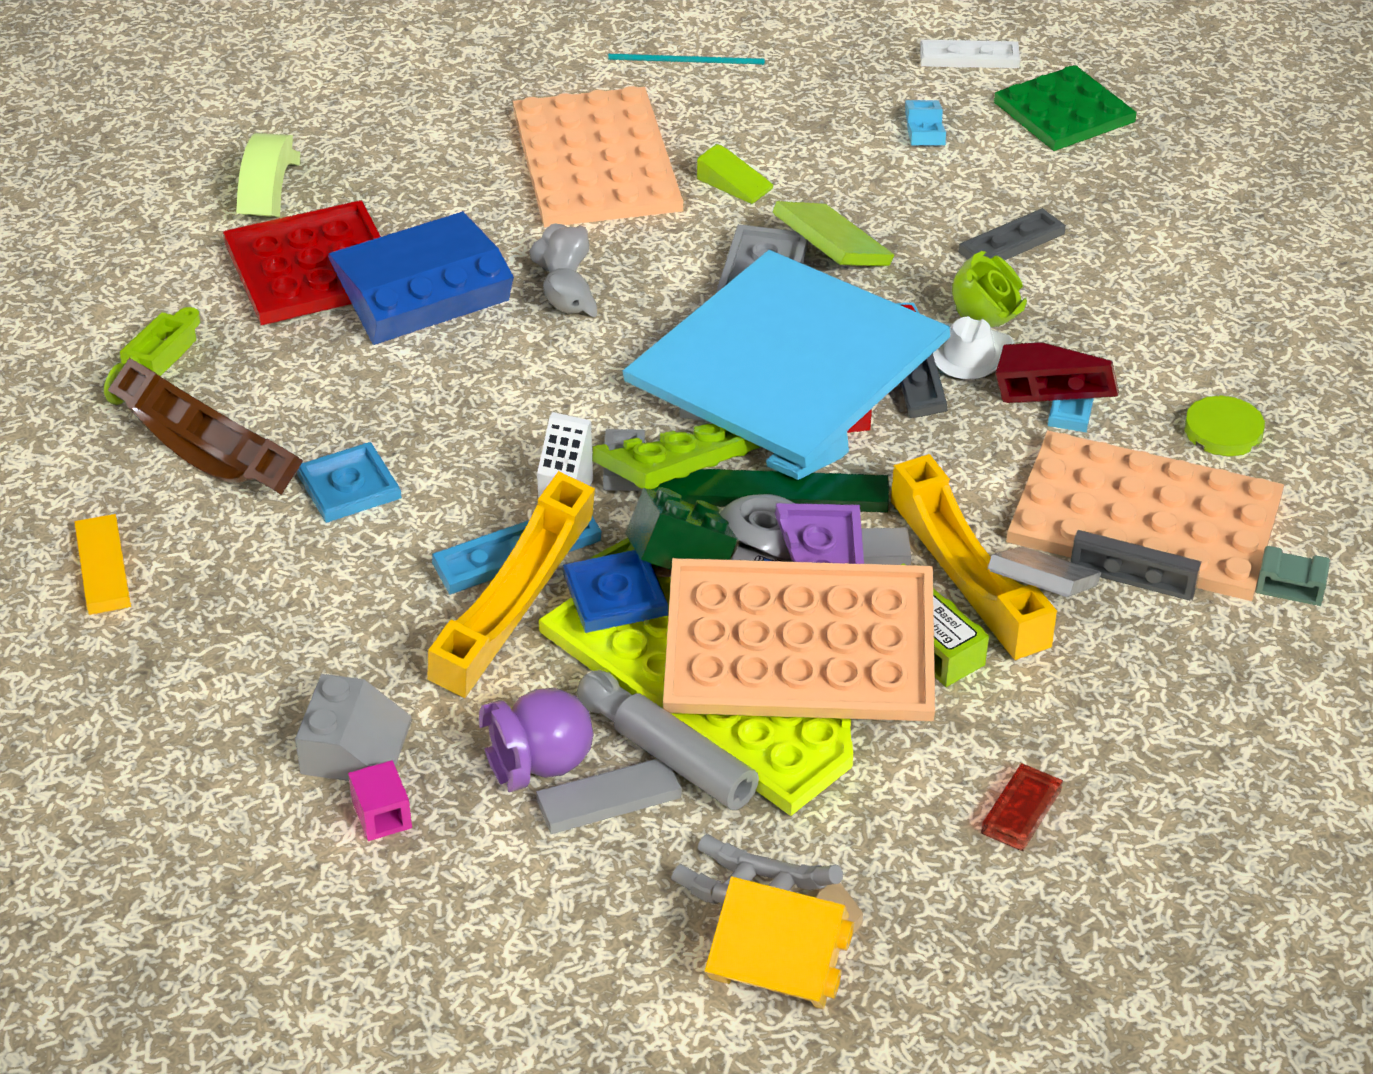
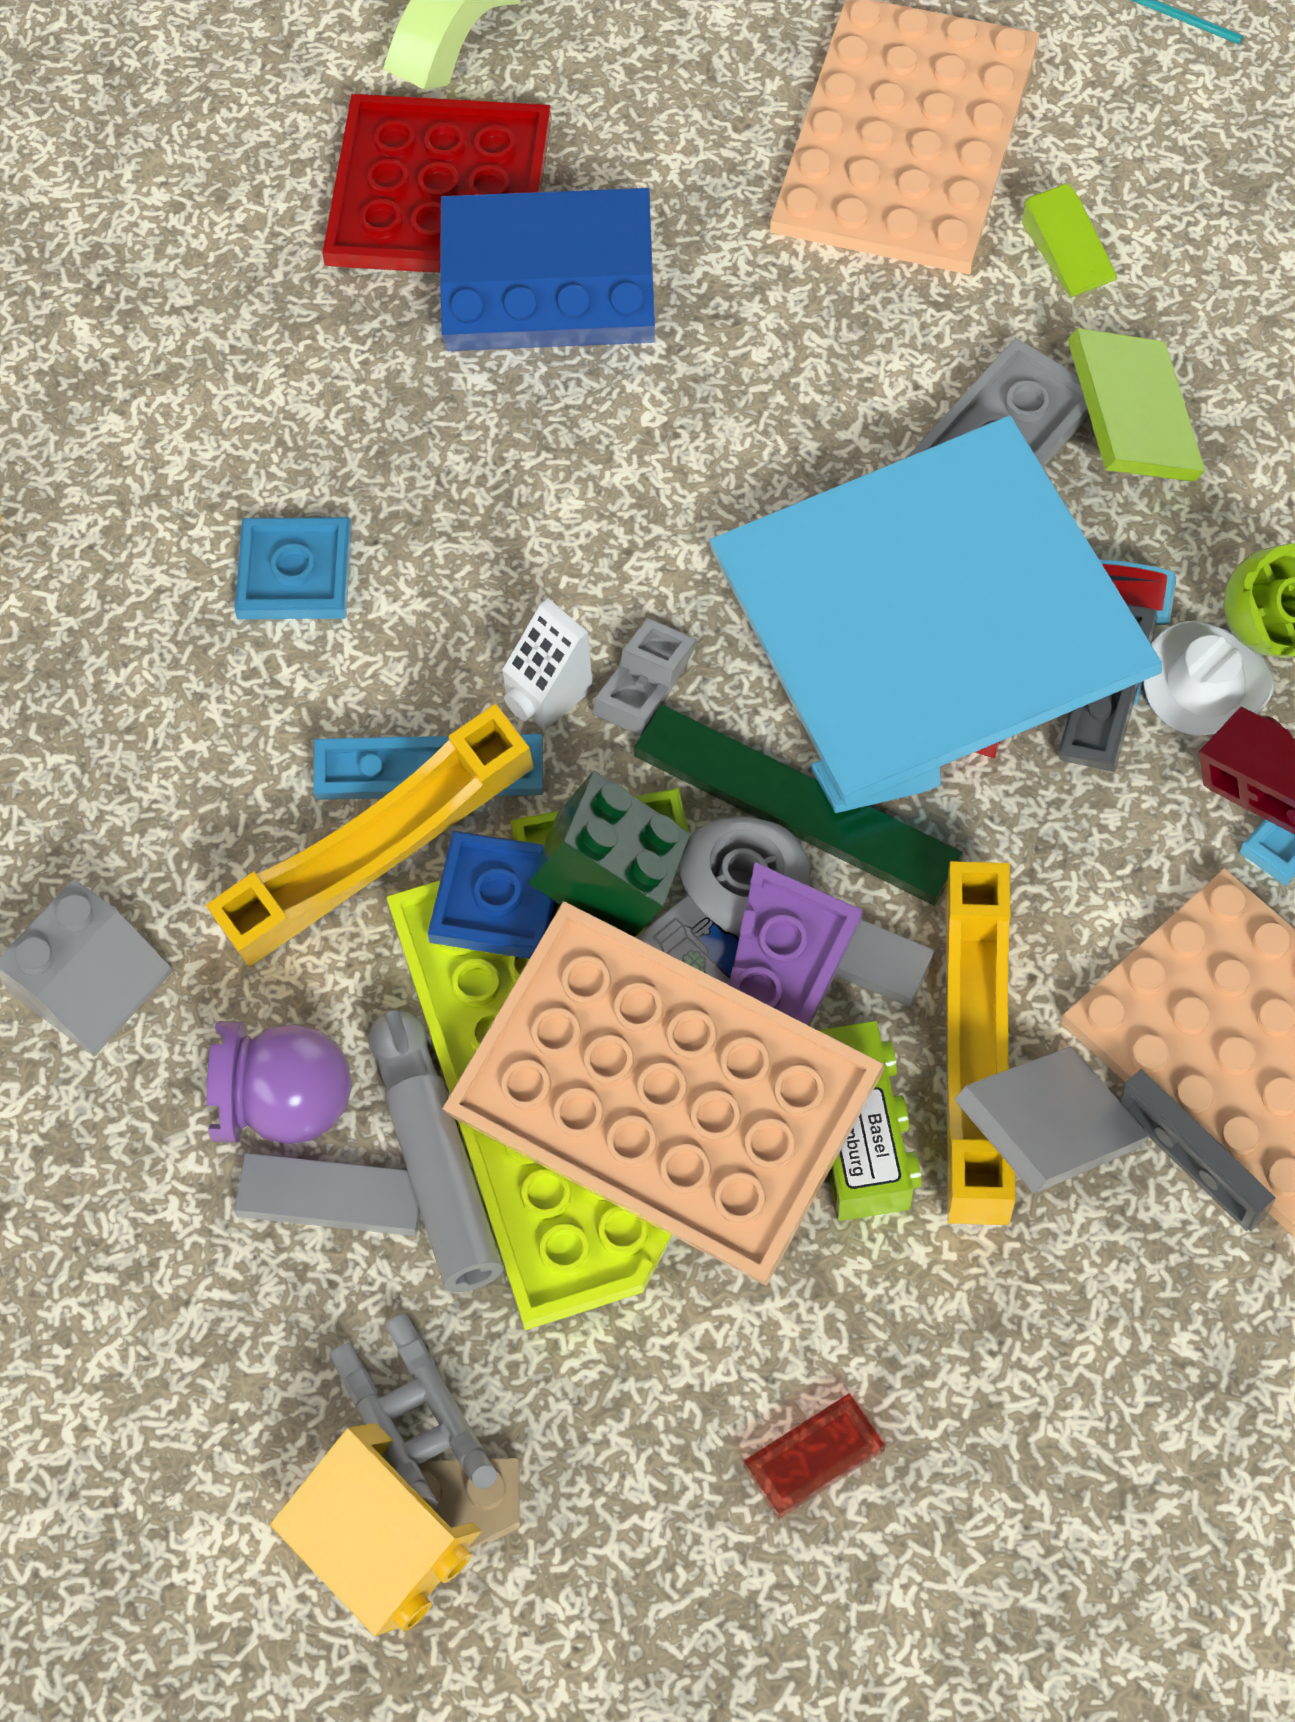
camera: 30 degrees right, 20 degrees up
lime piece [104,307,200,405] -> none
reddish brown piece [108,357,303,495] -> none
dark pink brick [348,760,412,841] -> none
light grey animal [529,223,597,317] -> none
lime wing [592,423,761,489] -> none

